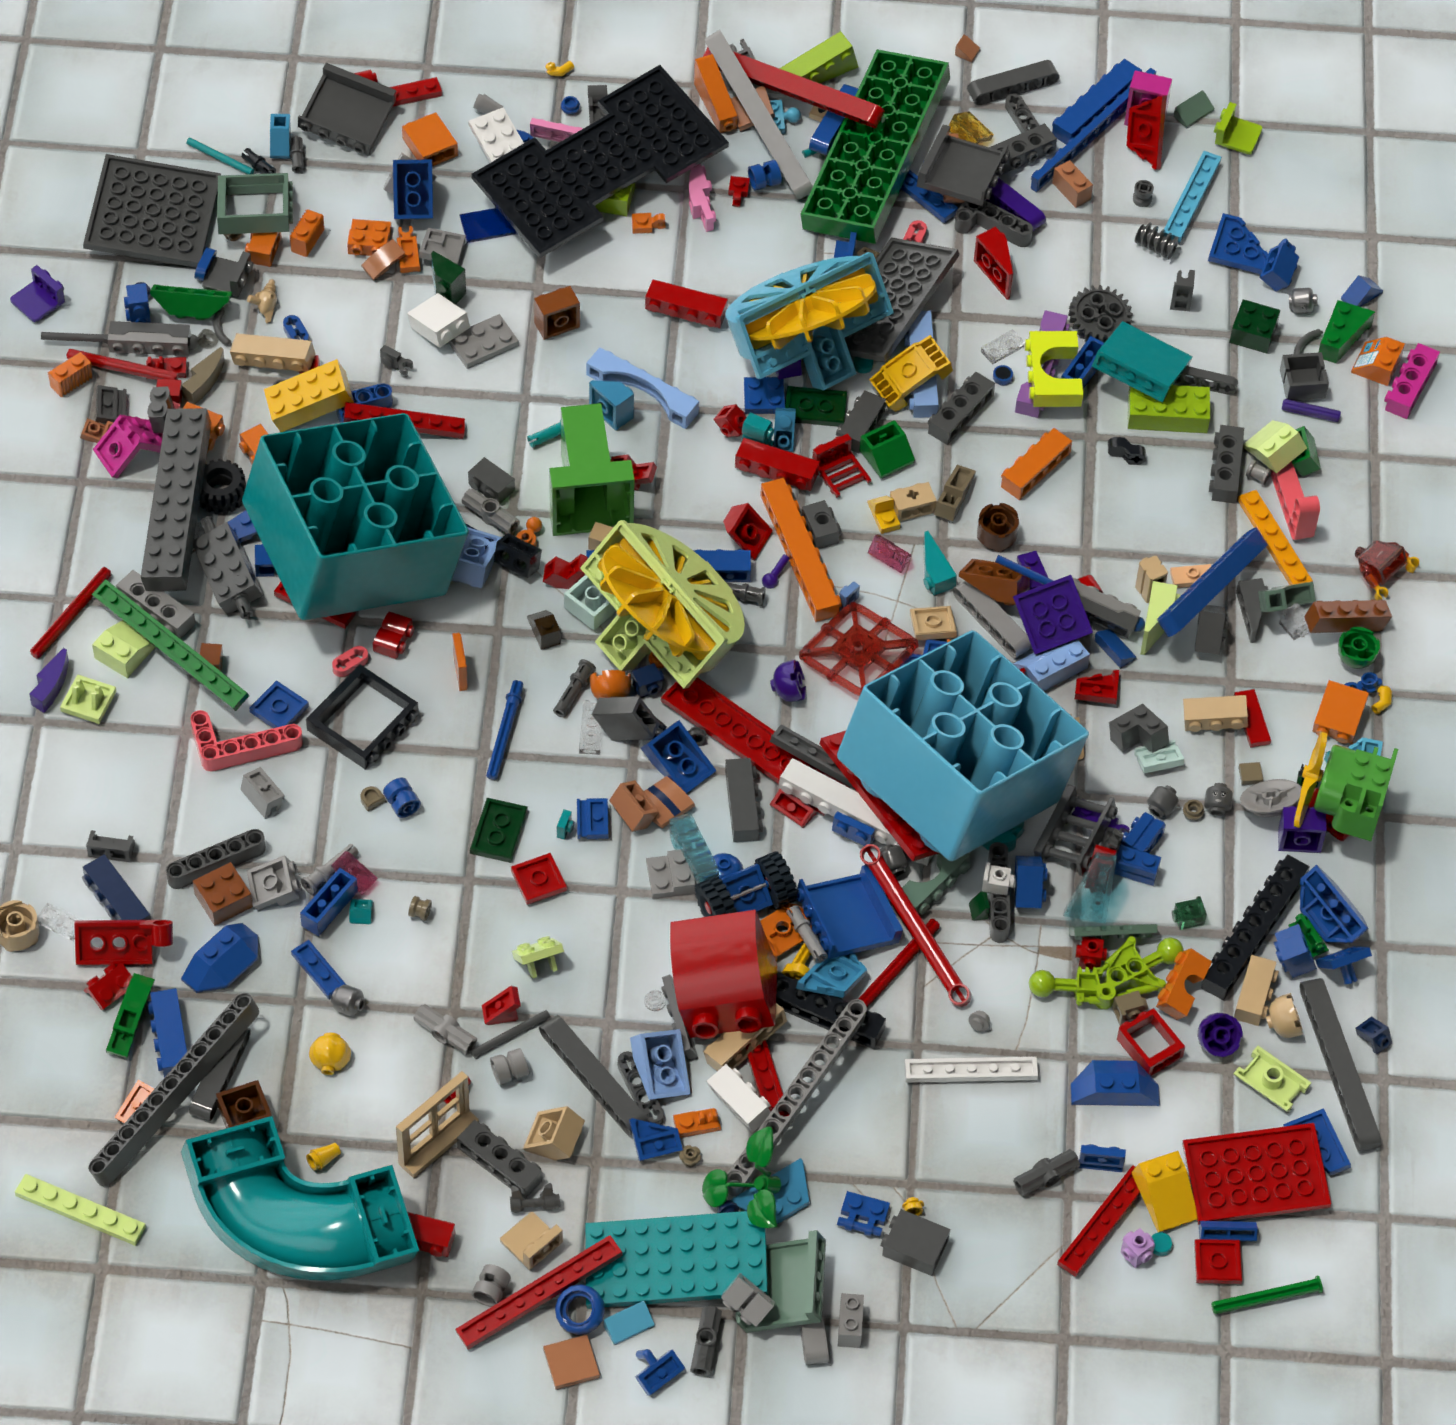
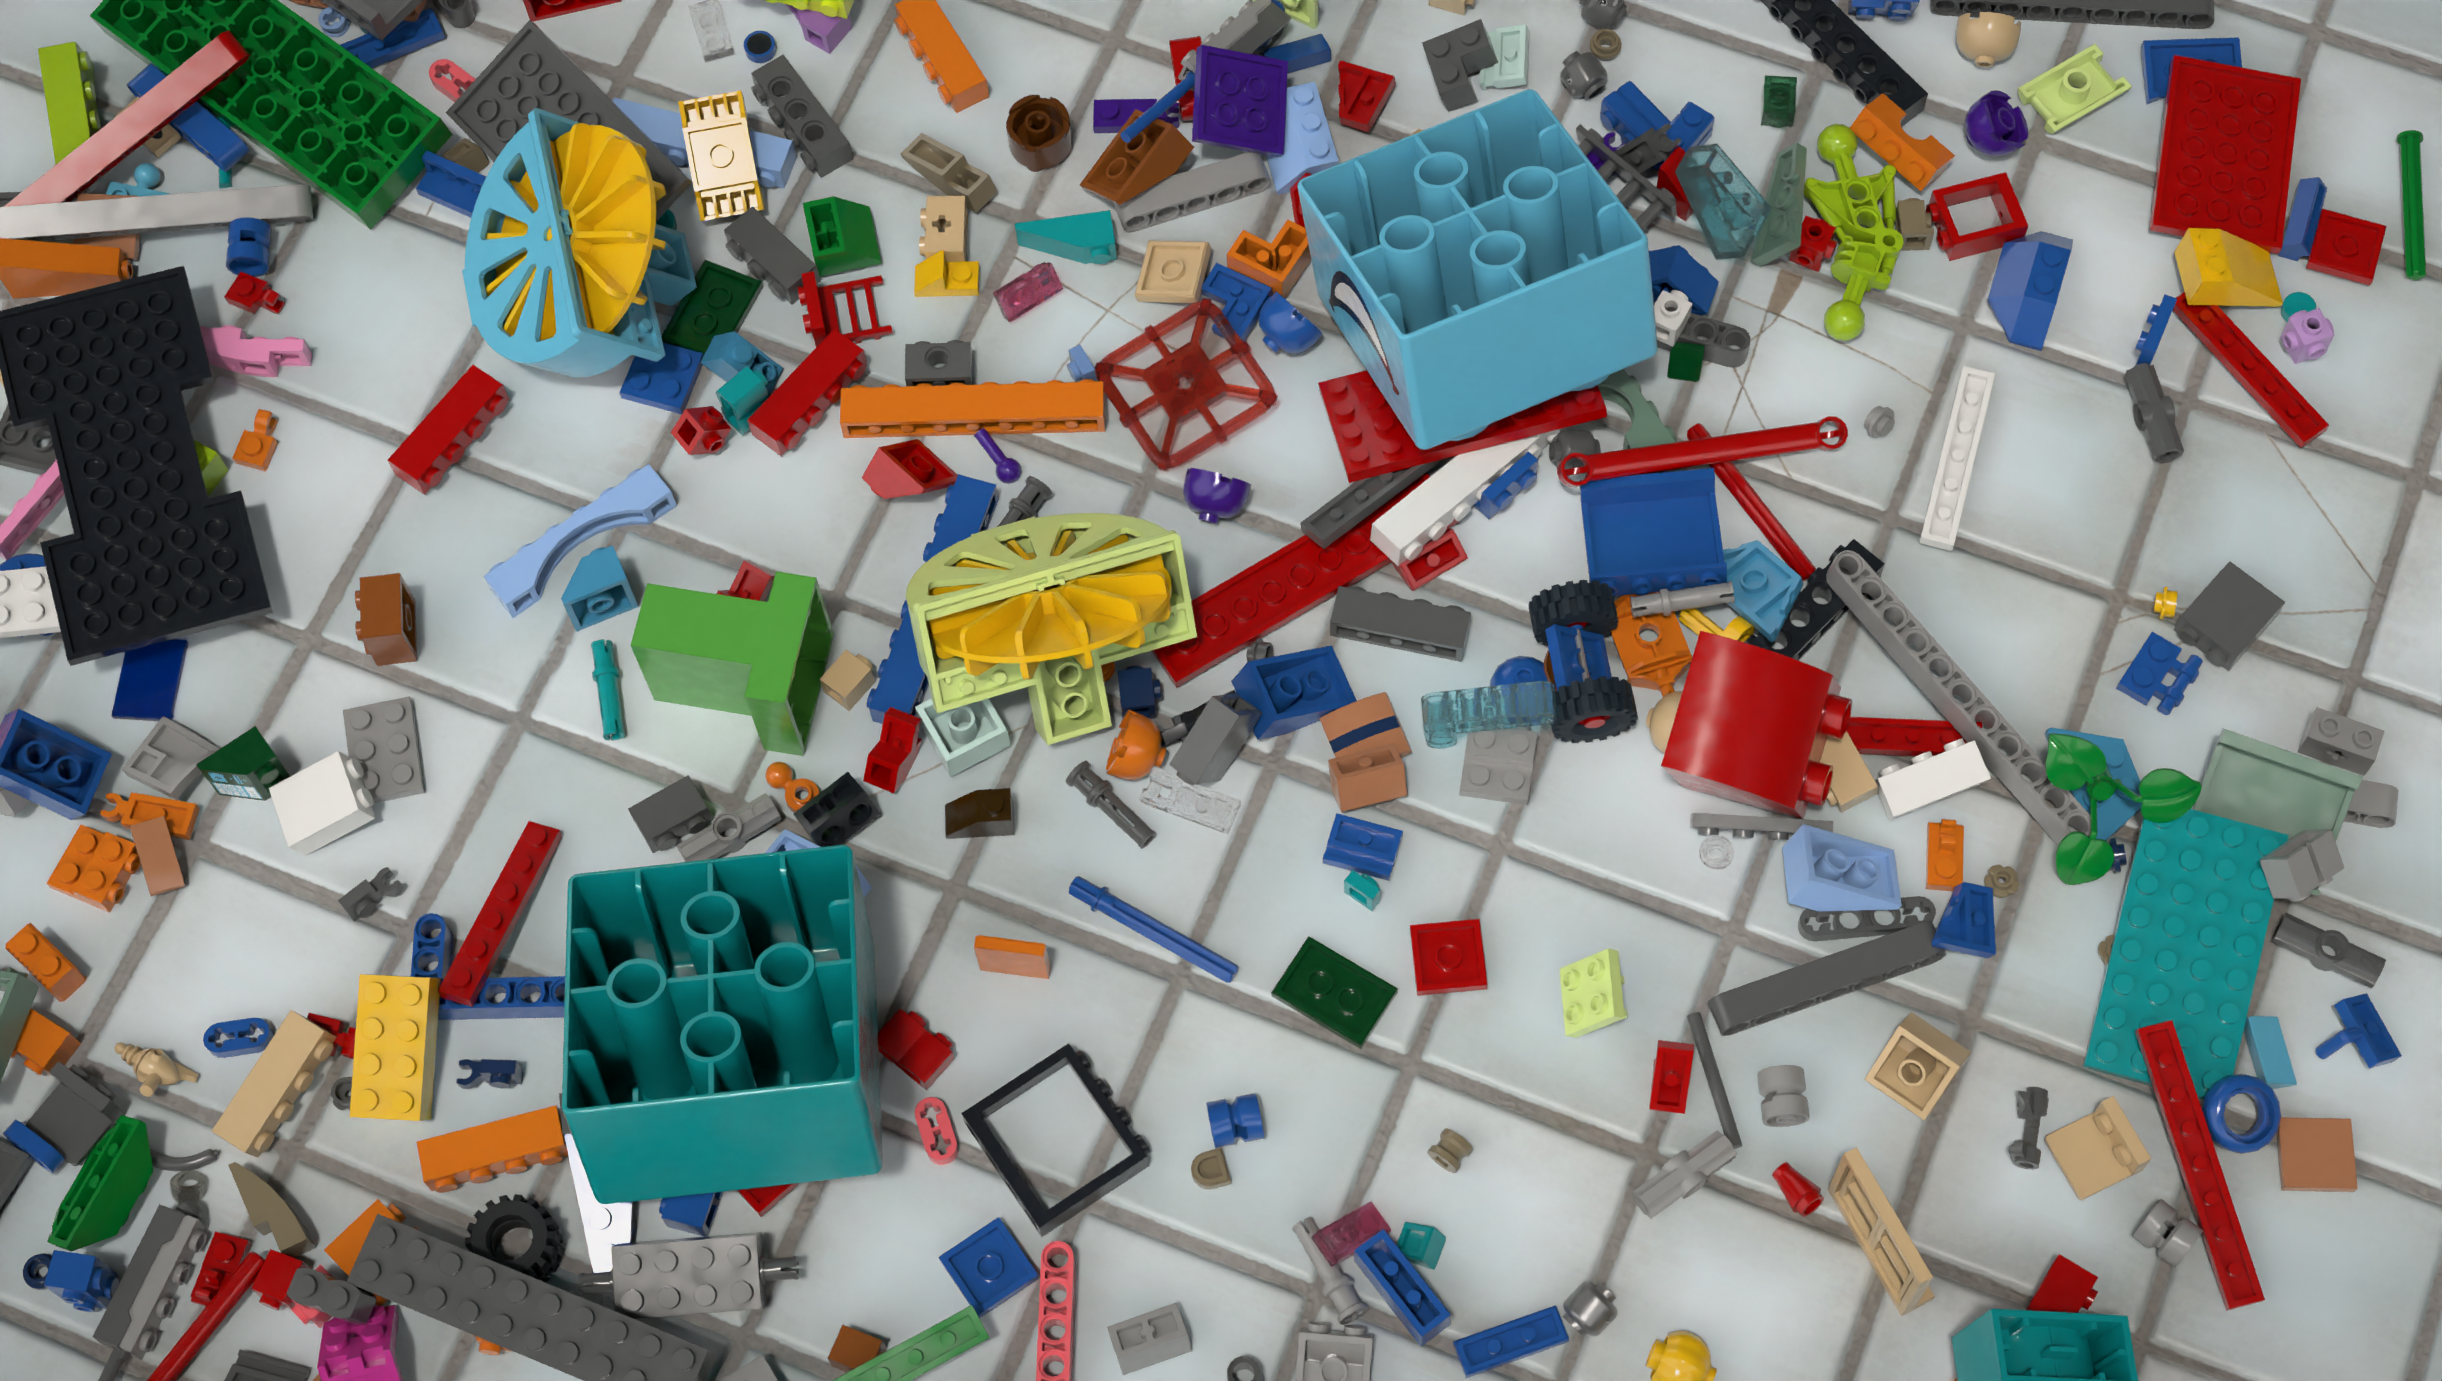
camera: 65 degrees left, 10 degrees up
dark grey brick [457,1120,542,1199] -> none
tan brick [1234,955,1279,1026] -> none

